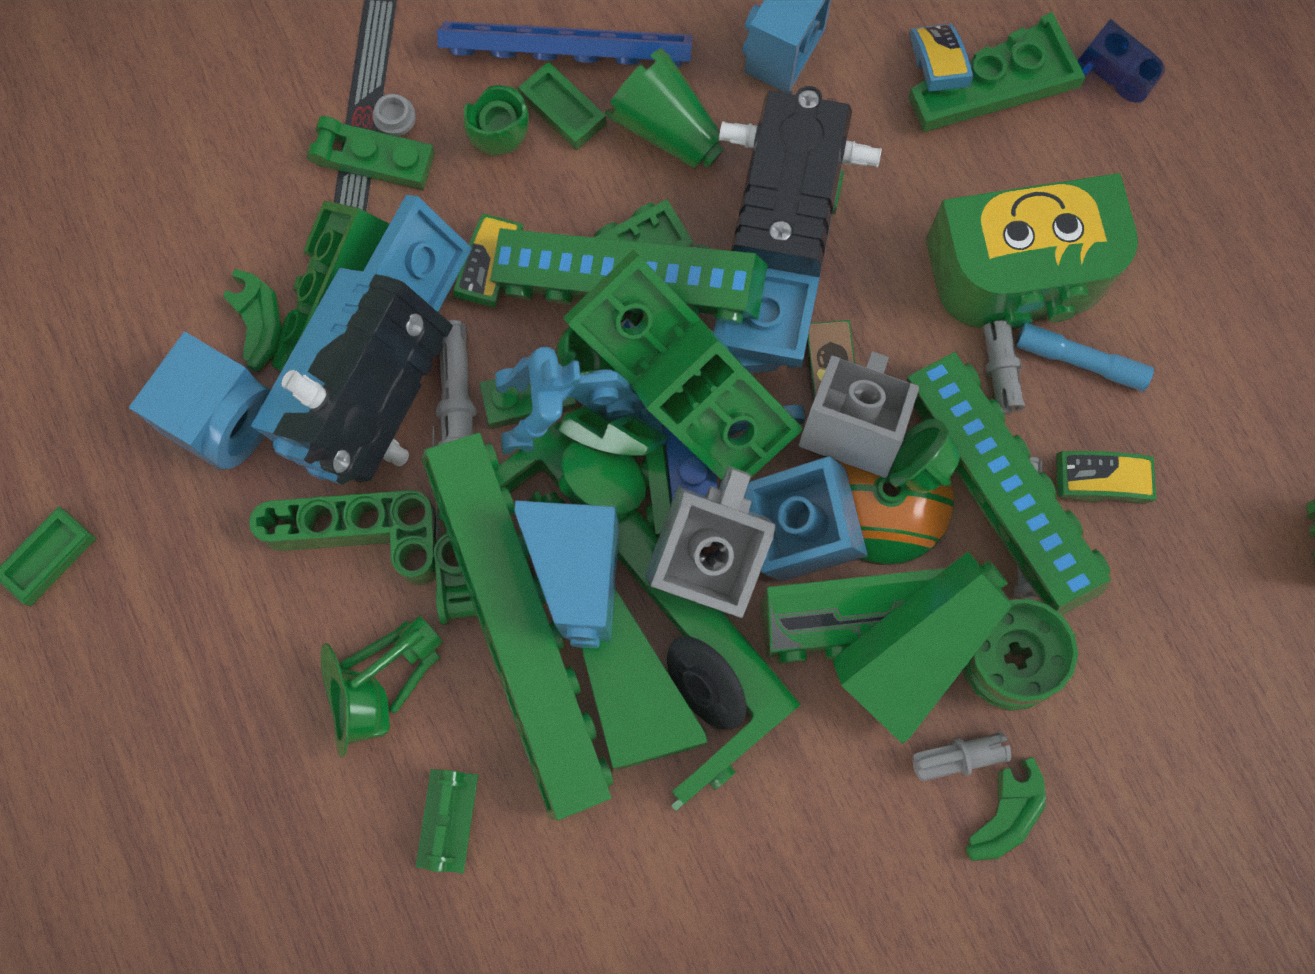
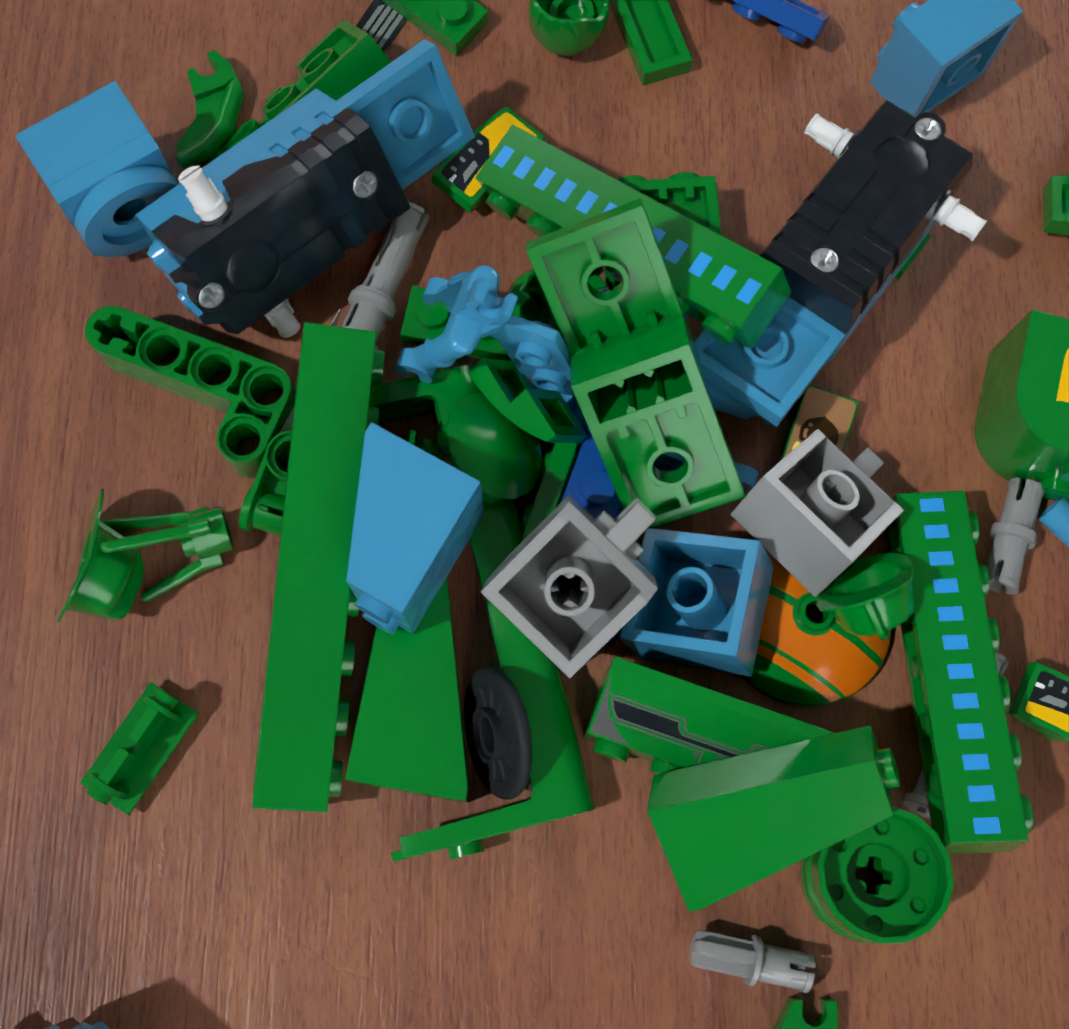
camera: 20 degrees right, 0 degrees up
green cone [605,48,724,169] -> none

